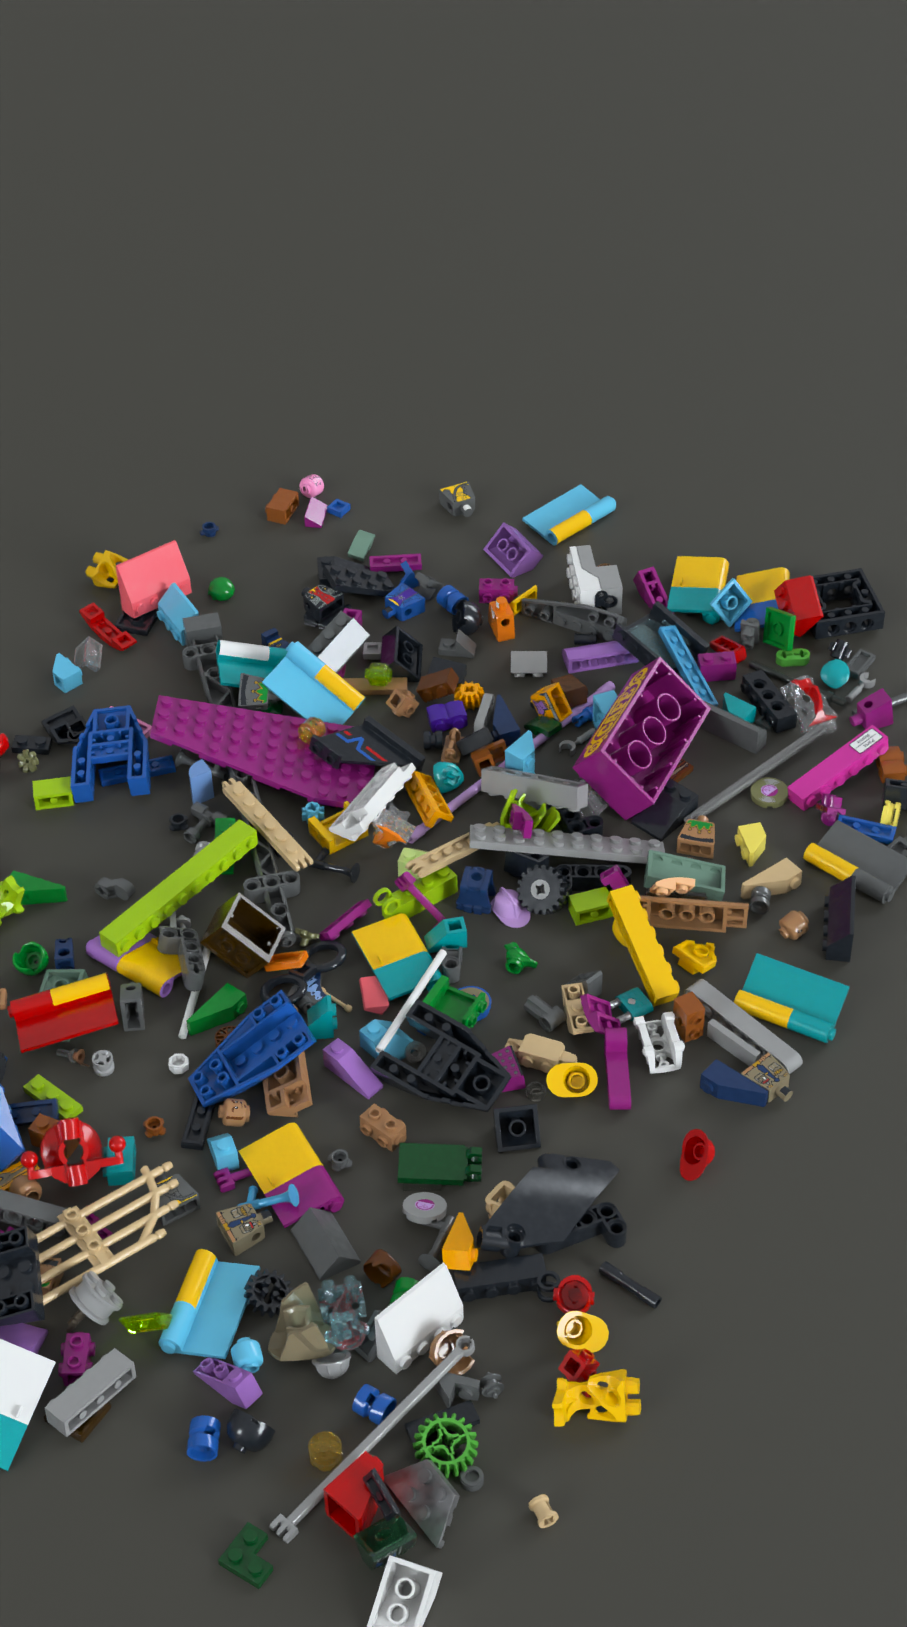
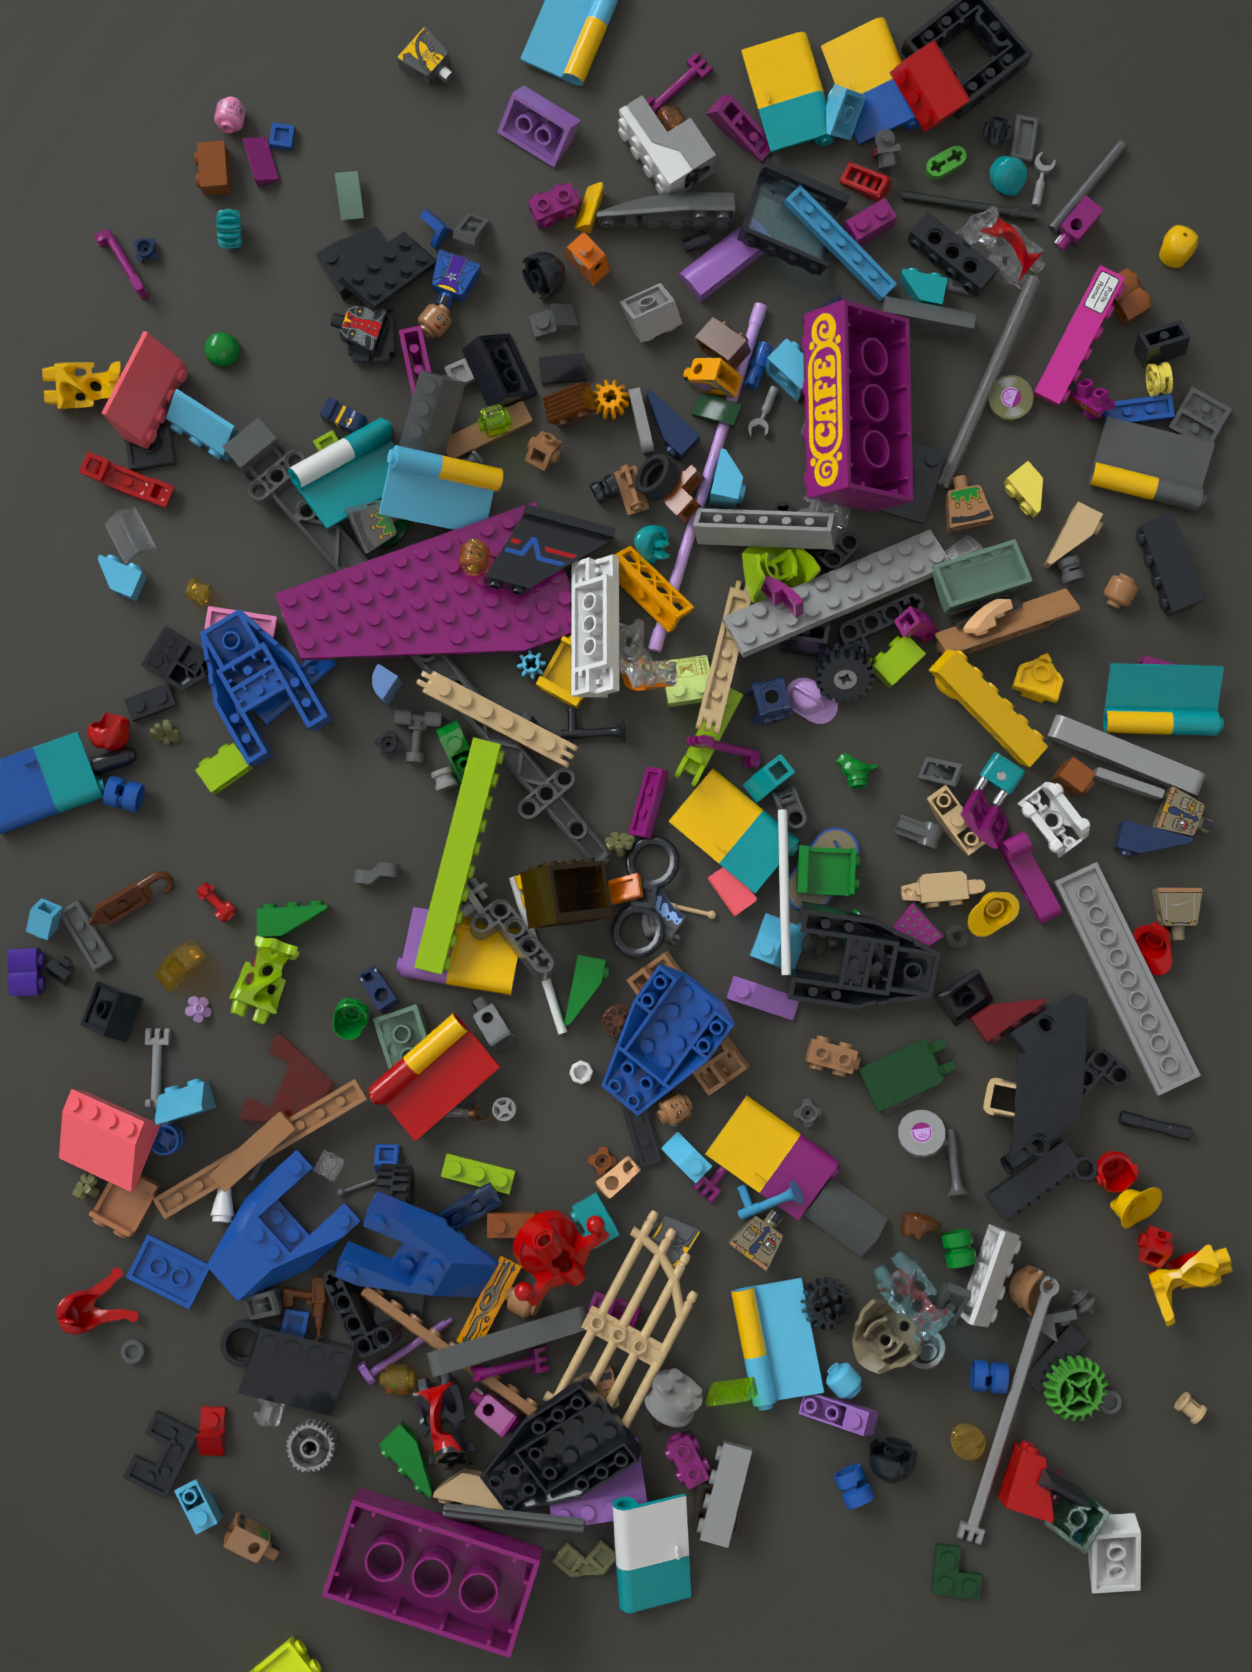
camera: 25 degrees left, 40 degrees up
teal slope [307,995,338,1039] -> none
magenta plate [369,553,422,572] -> none
flat silver wing [384,1459,460,1548] -> none
dark purple brick [426,700,468,732] -> none
blue wheel [436,585,469,615] -> none
light orange slope [442,1212,478,1271] -> none
green plate [763,607,796,651] -> none
none -> magenta hinge [94,229,149,299]
none -> clear yellow wheel [184,577,212,605]
none -> teal gear [216,209,243,249]
none -> medium nougat head [418,304,452,339]
none -> light nougat leg [594,1155,641,1199]
none -> magenta hinge [646,52,714,113]
none -> dark red slope [968,999,1046,1043]
none -> light grey plate [1053,862,1201,1096]
none -> dark tan torso [1152,888,1203,940]

